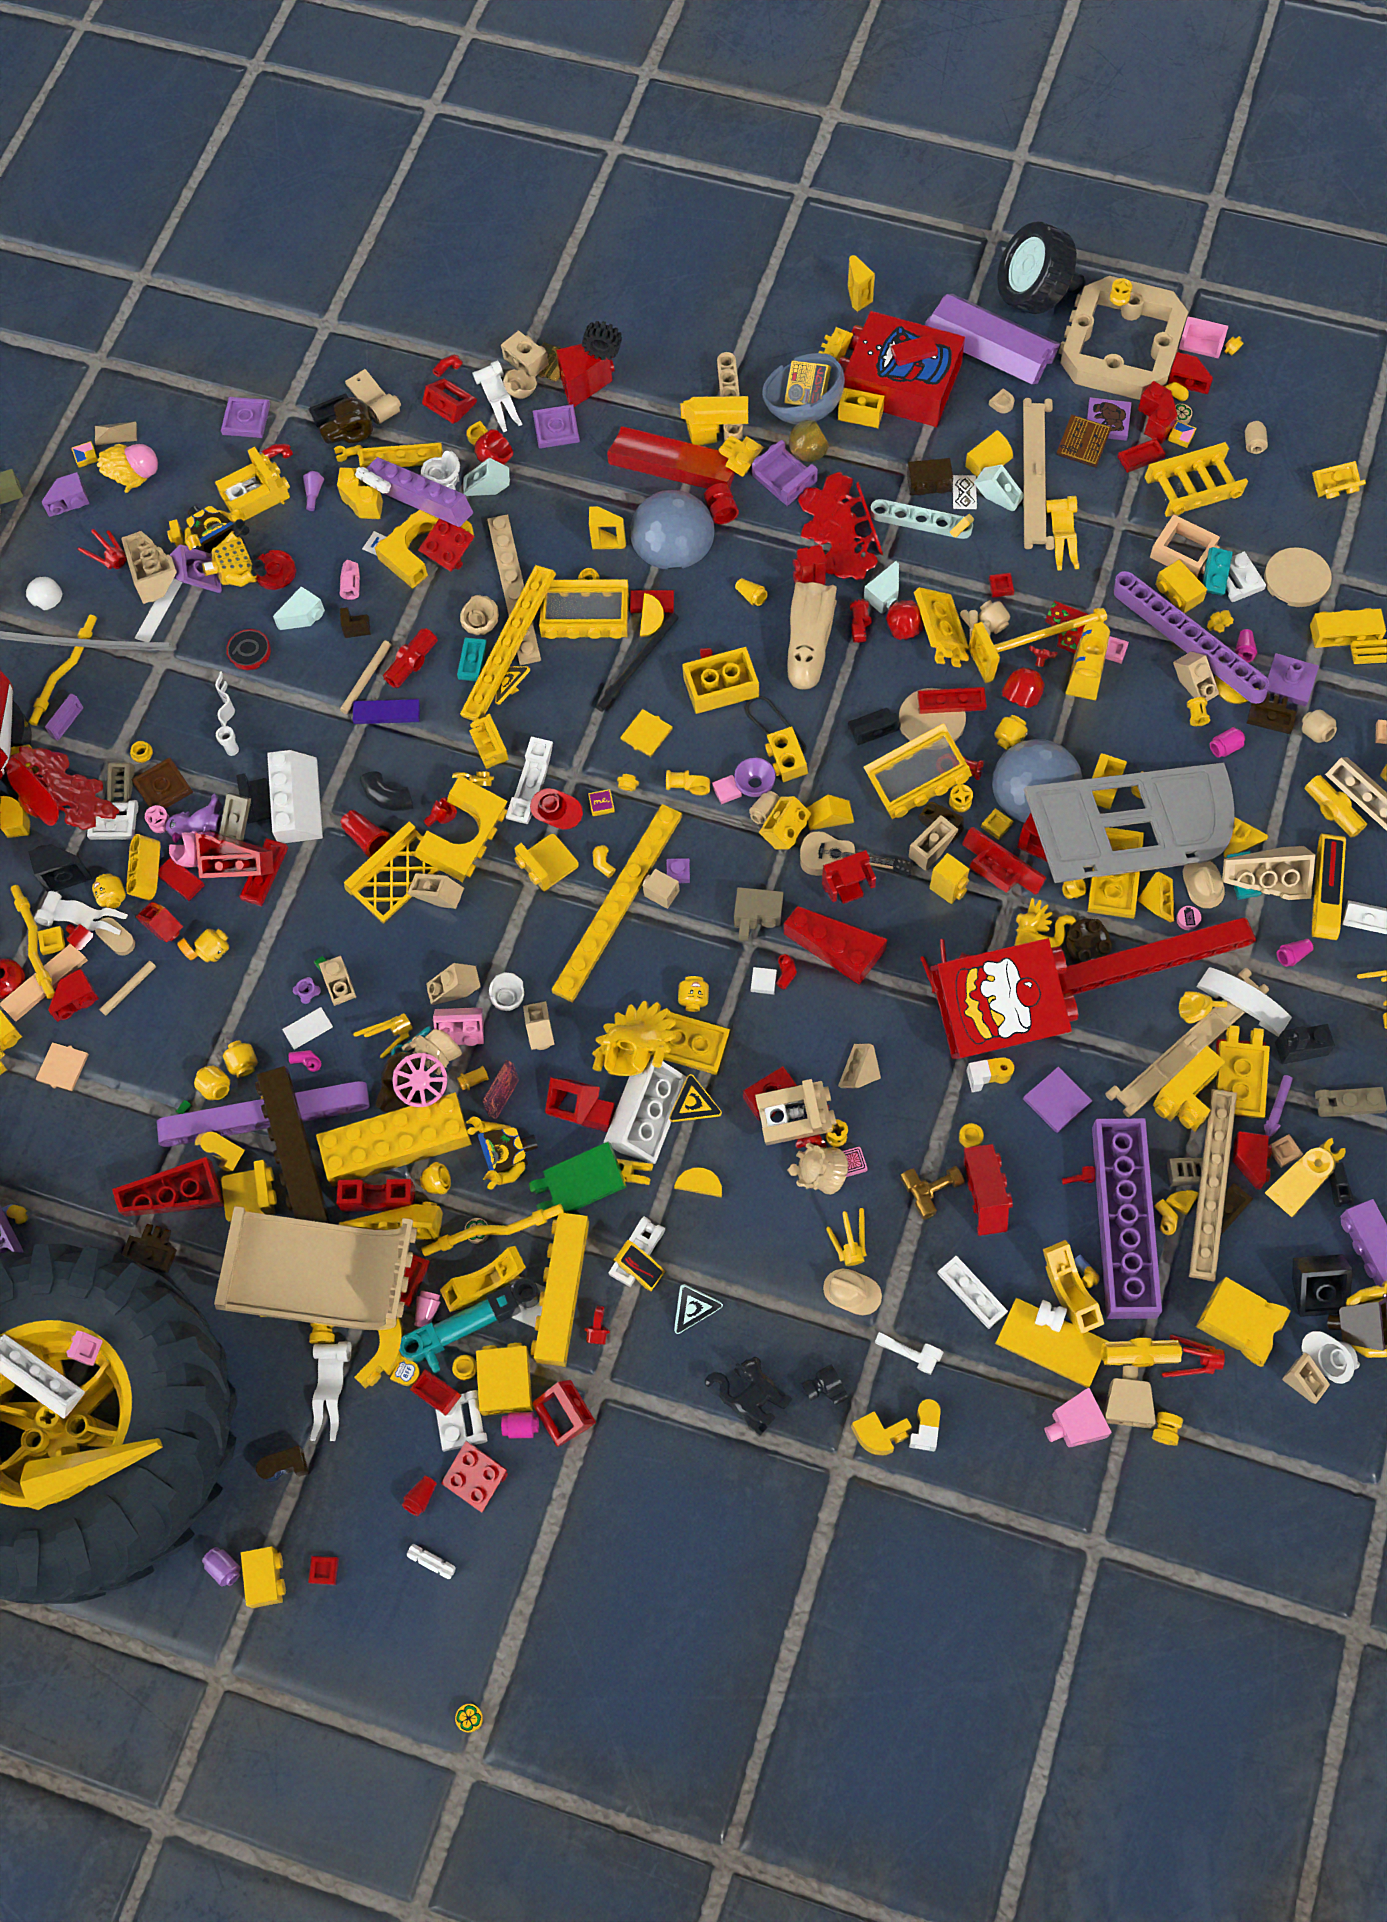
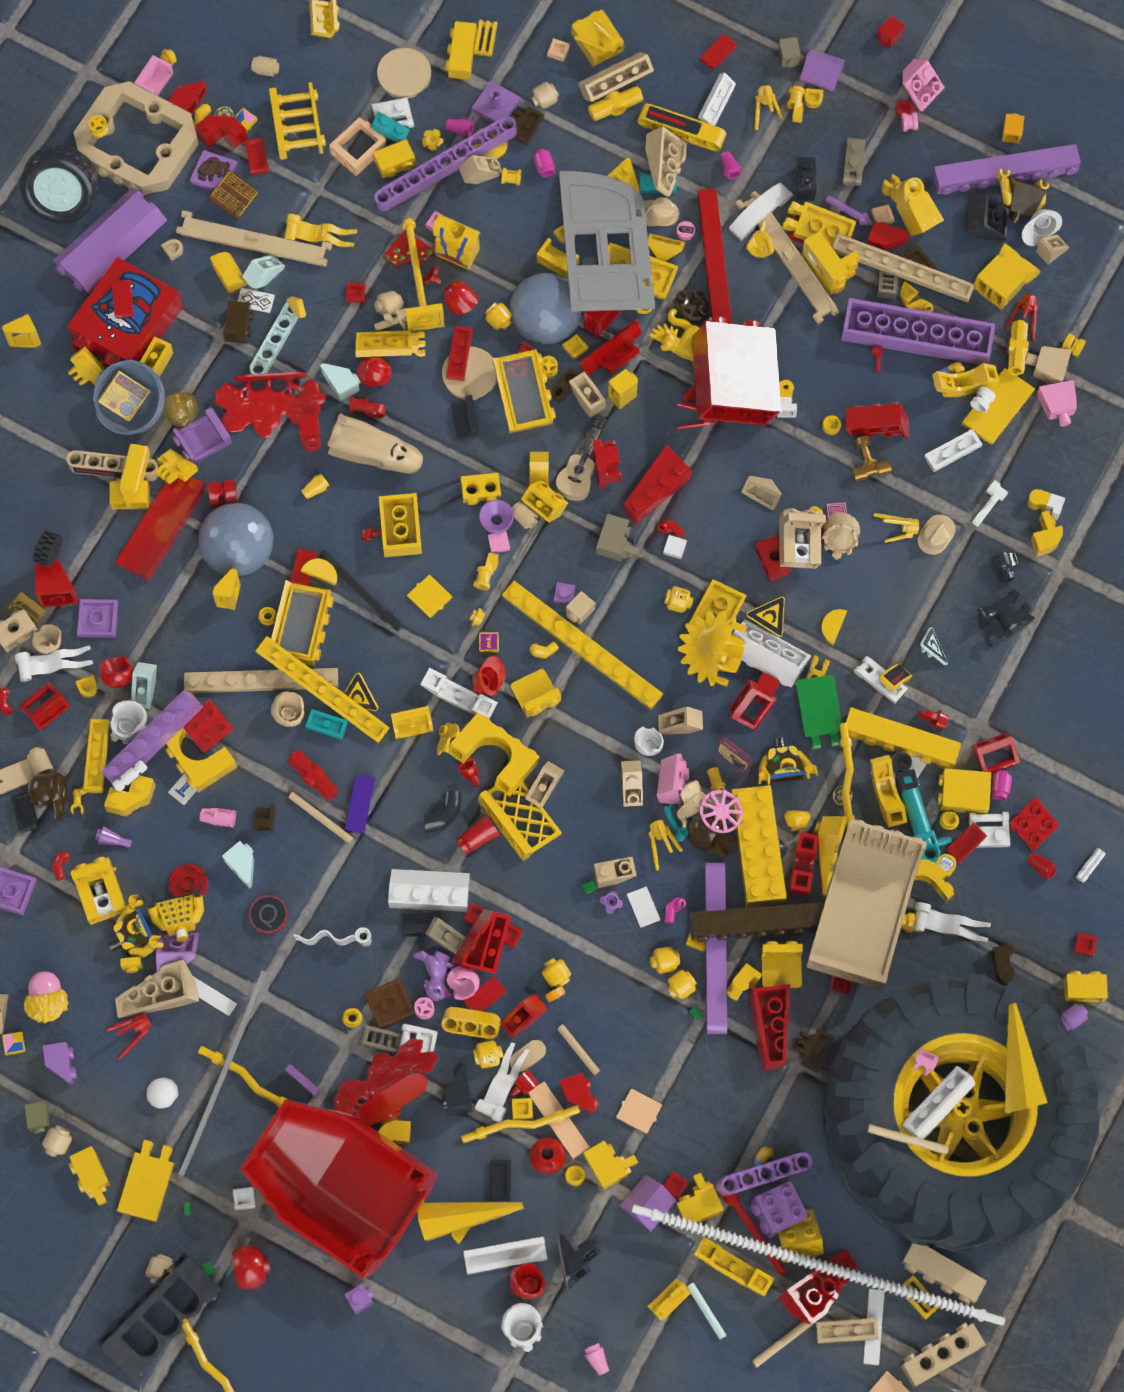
camera: 85 degrees left, 5 degrees up
medium lavender tile [1023,1067,1092,1133] -> none

